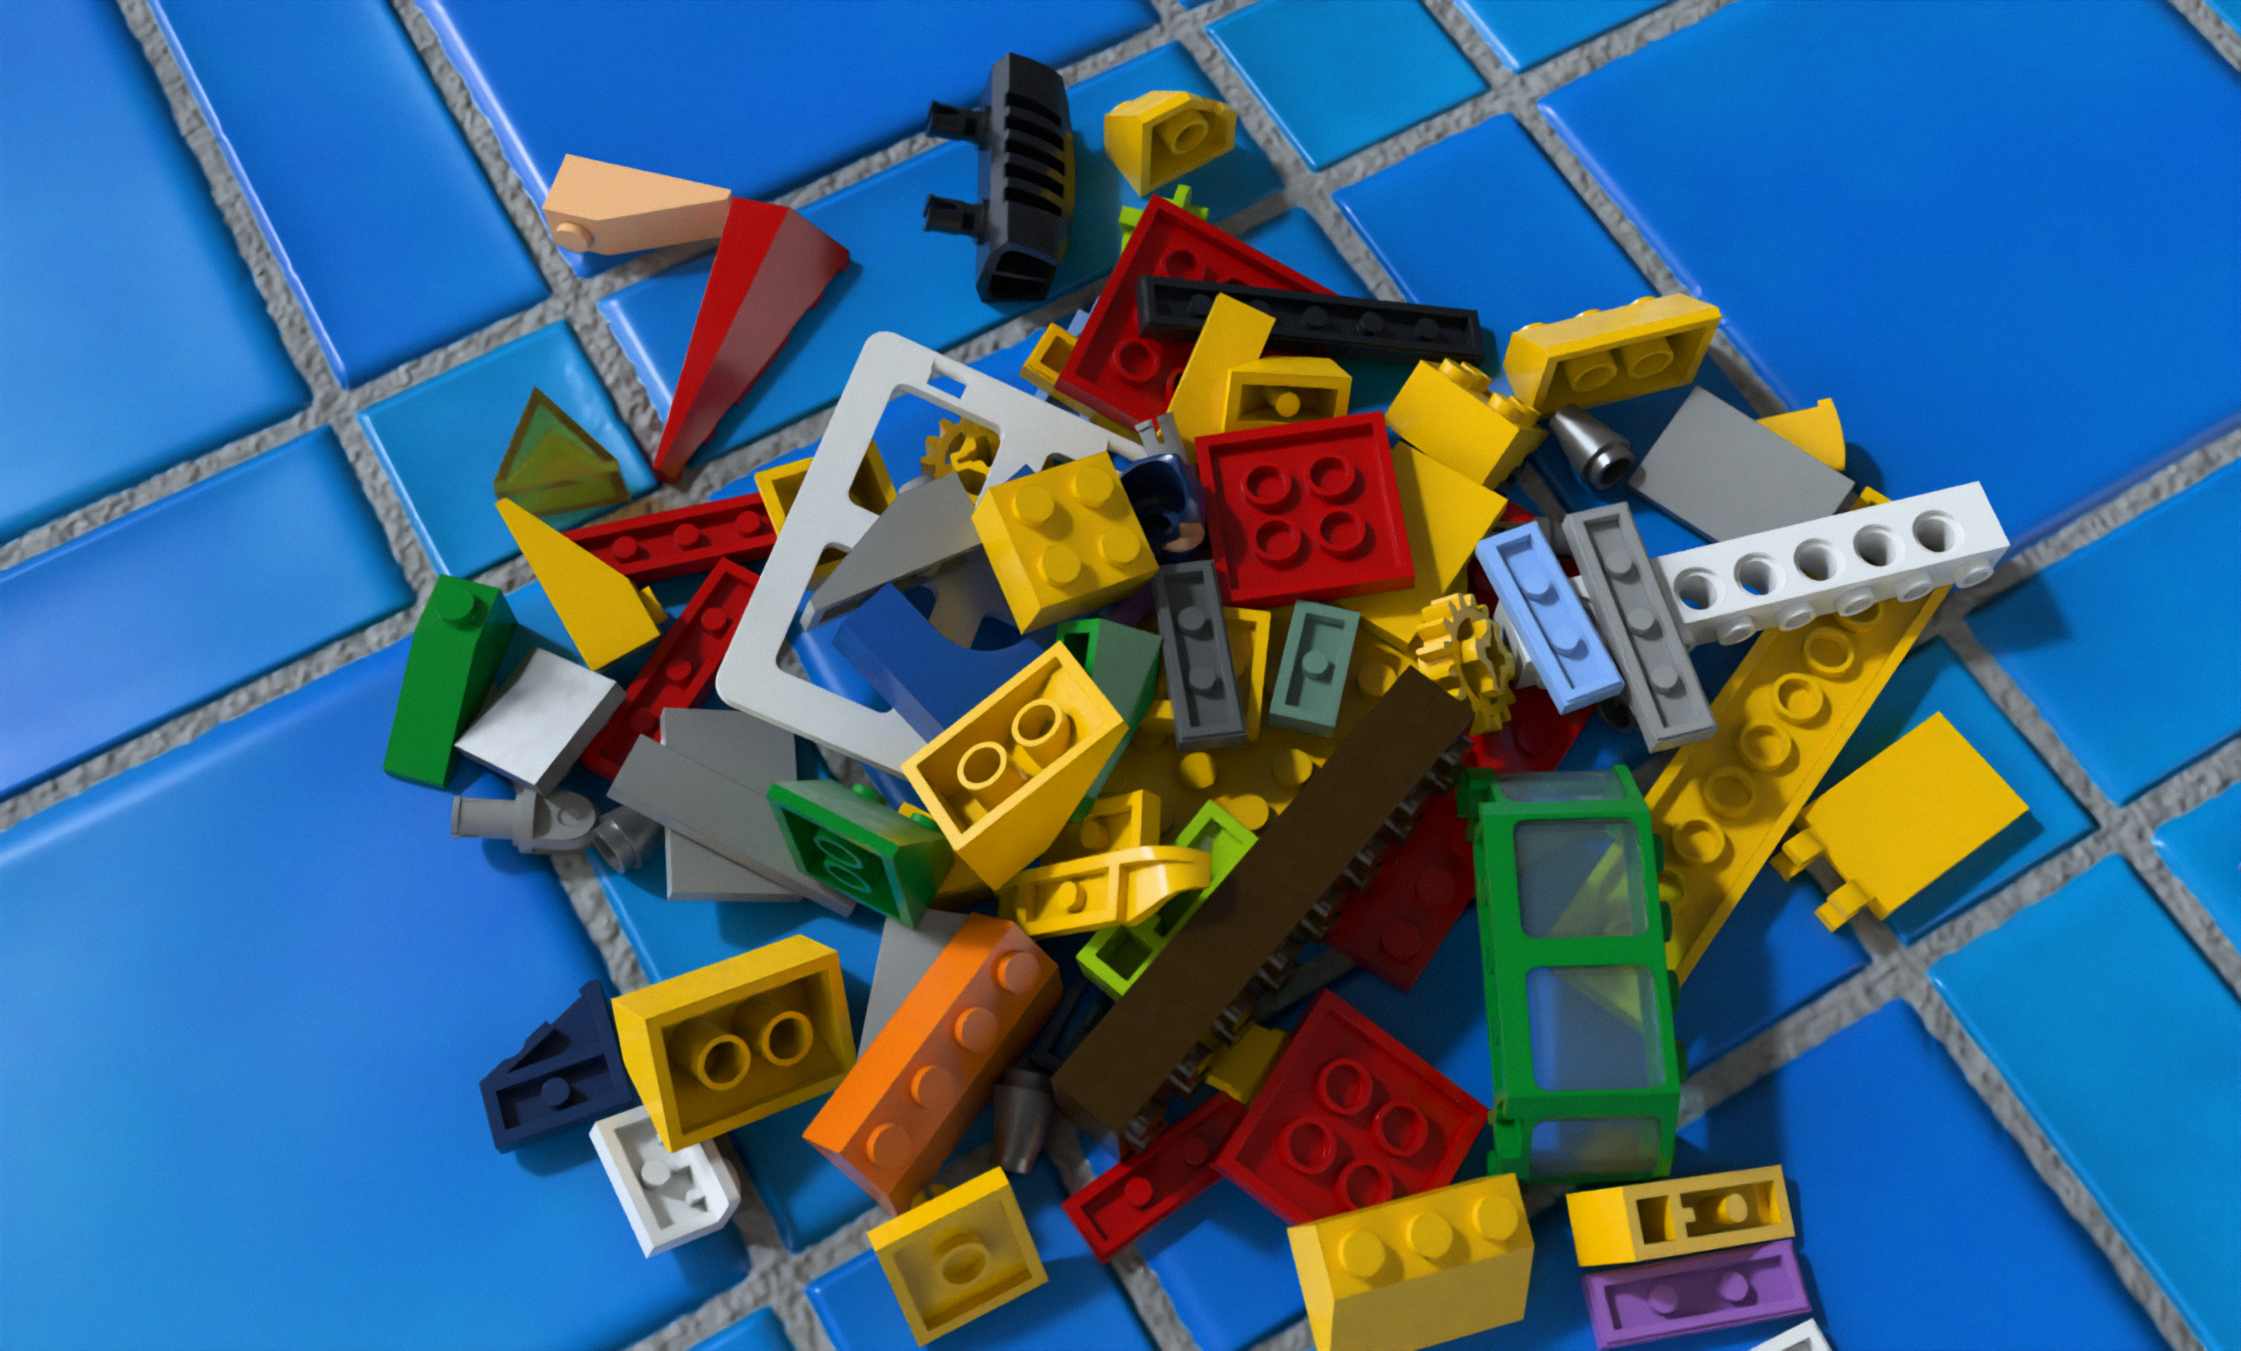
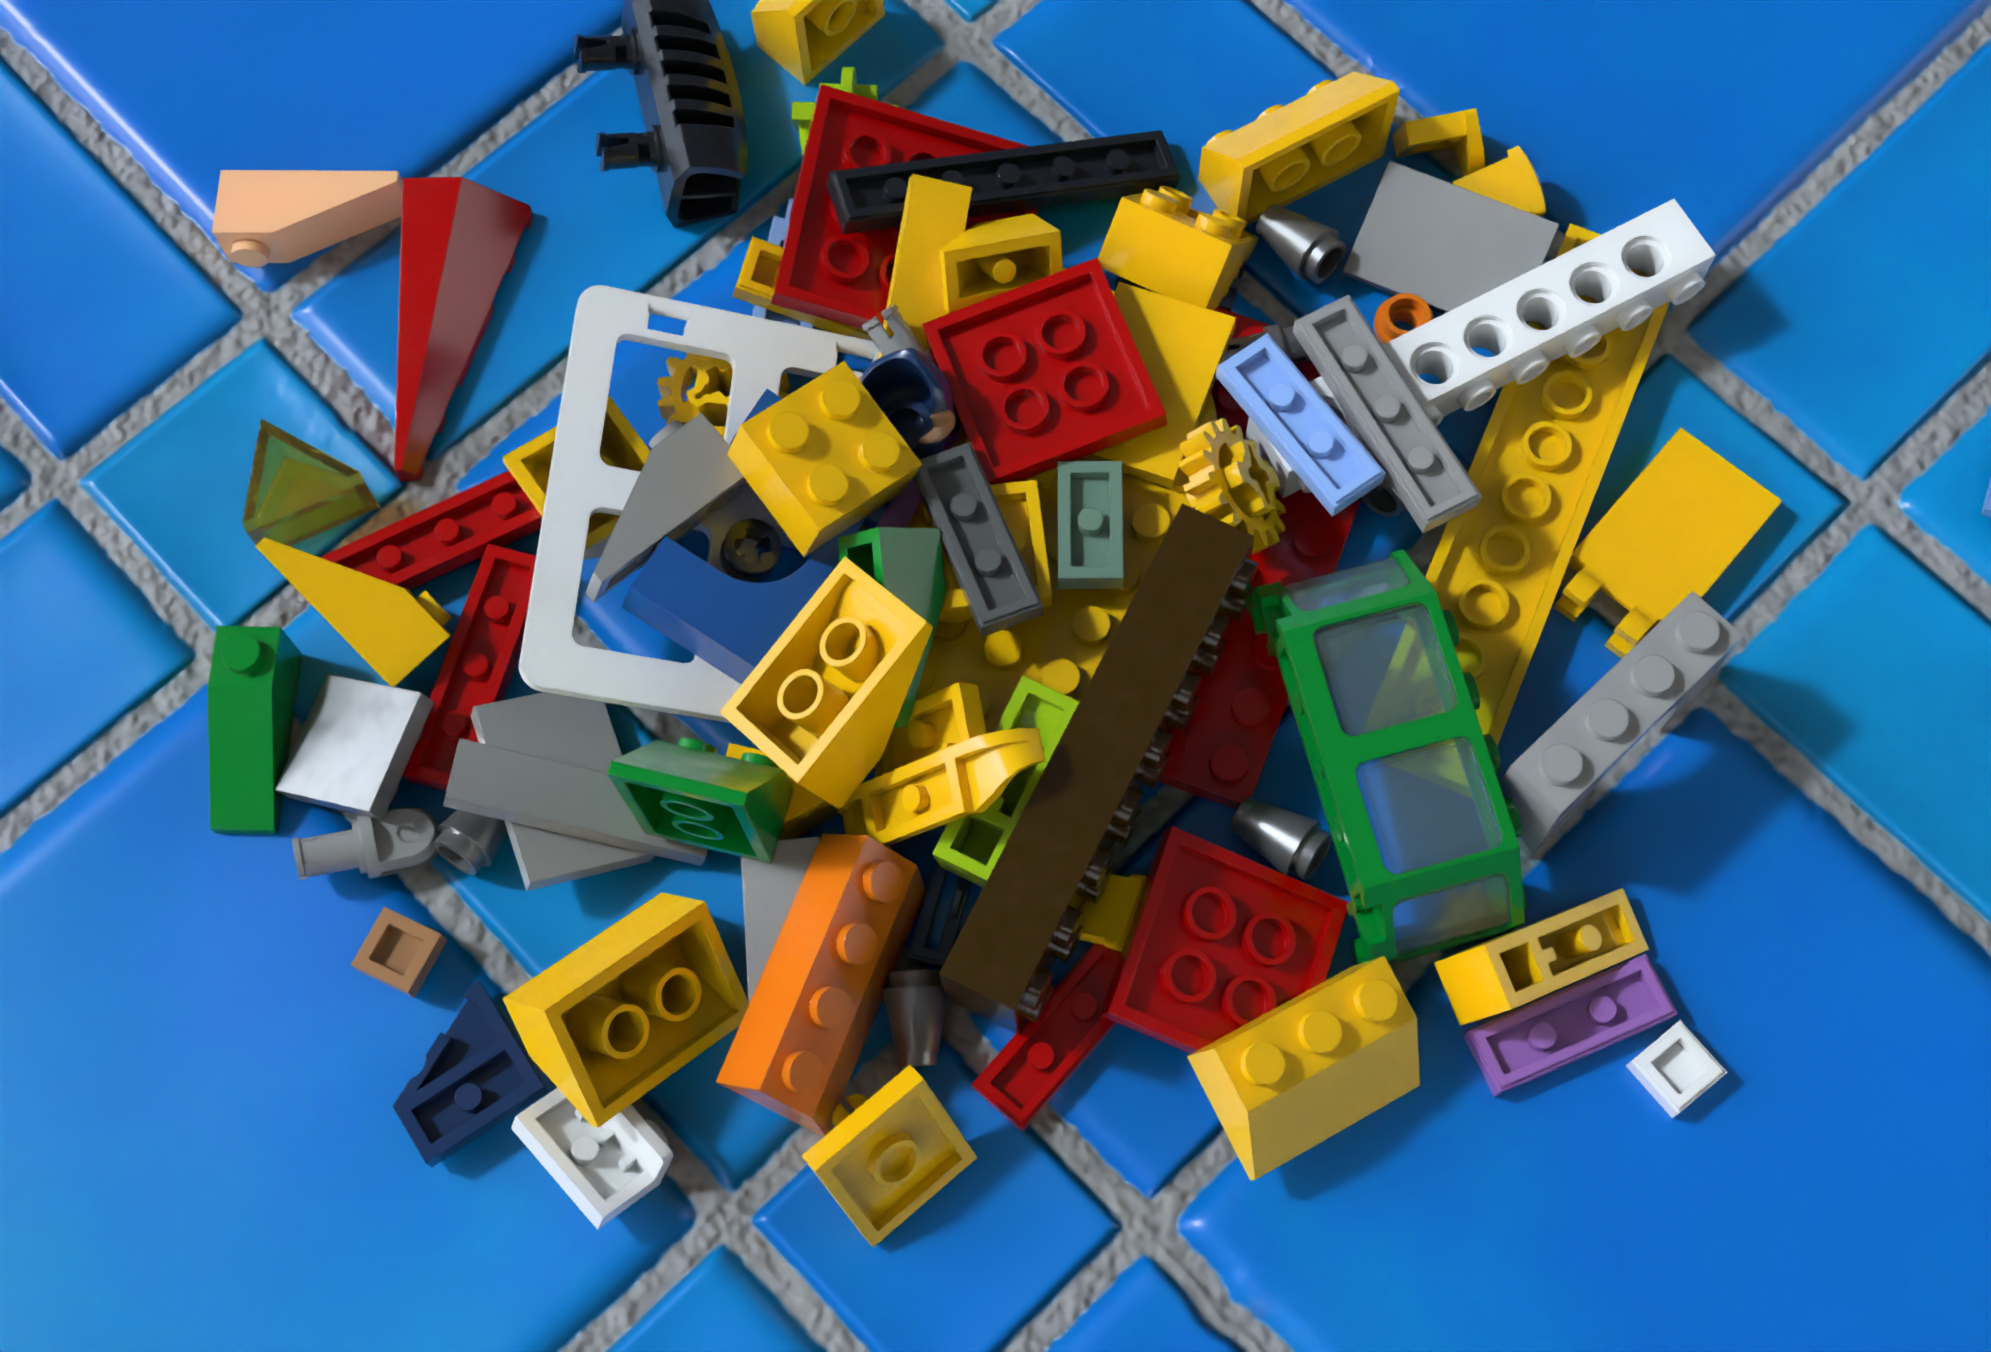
camera: 10 degrees left, 5 degrees up
none -> medium nougat plate [351,907,447,999]
none -> black bush [719,518,782,583]
none -> flat silver cone [1230,797,1332,881]
none -> orange plate [1373,293,1435,344]
none -> yellow tile [1392,108,1485,176]
none -> light grey arch [1499,591,1743,858]

